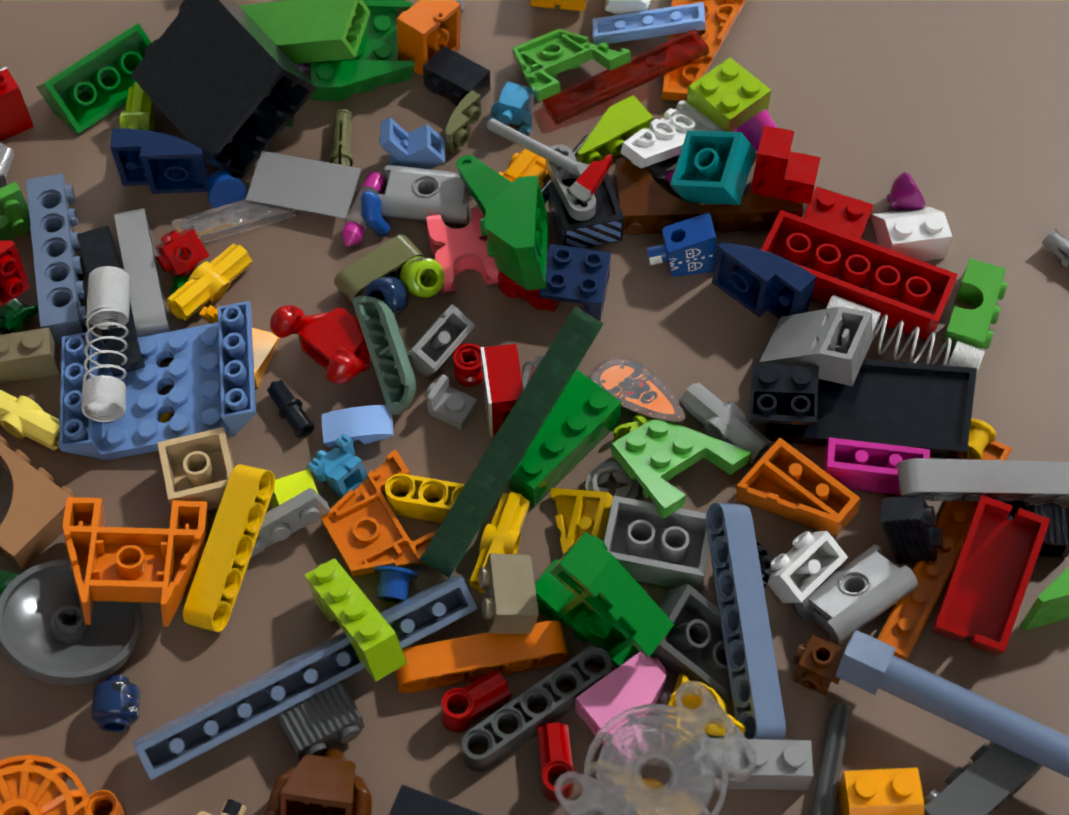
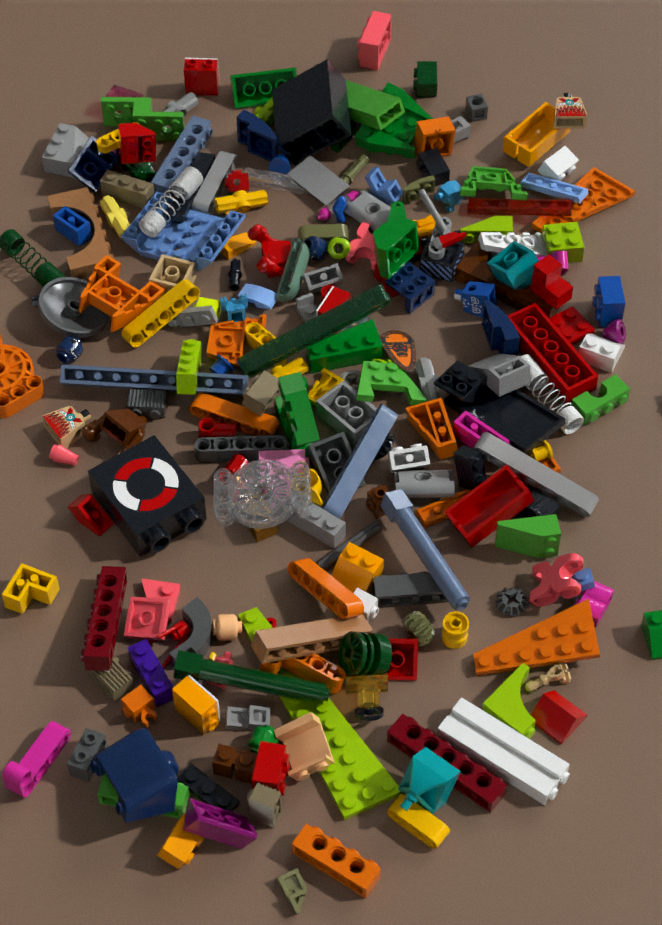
camera: 35 degrees right, 5 degrees down
none -> blue brick [592,276,625,328]

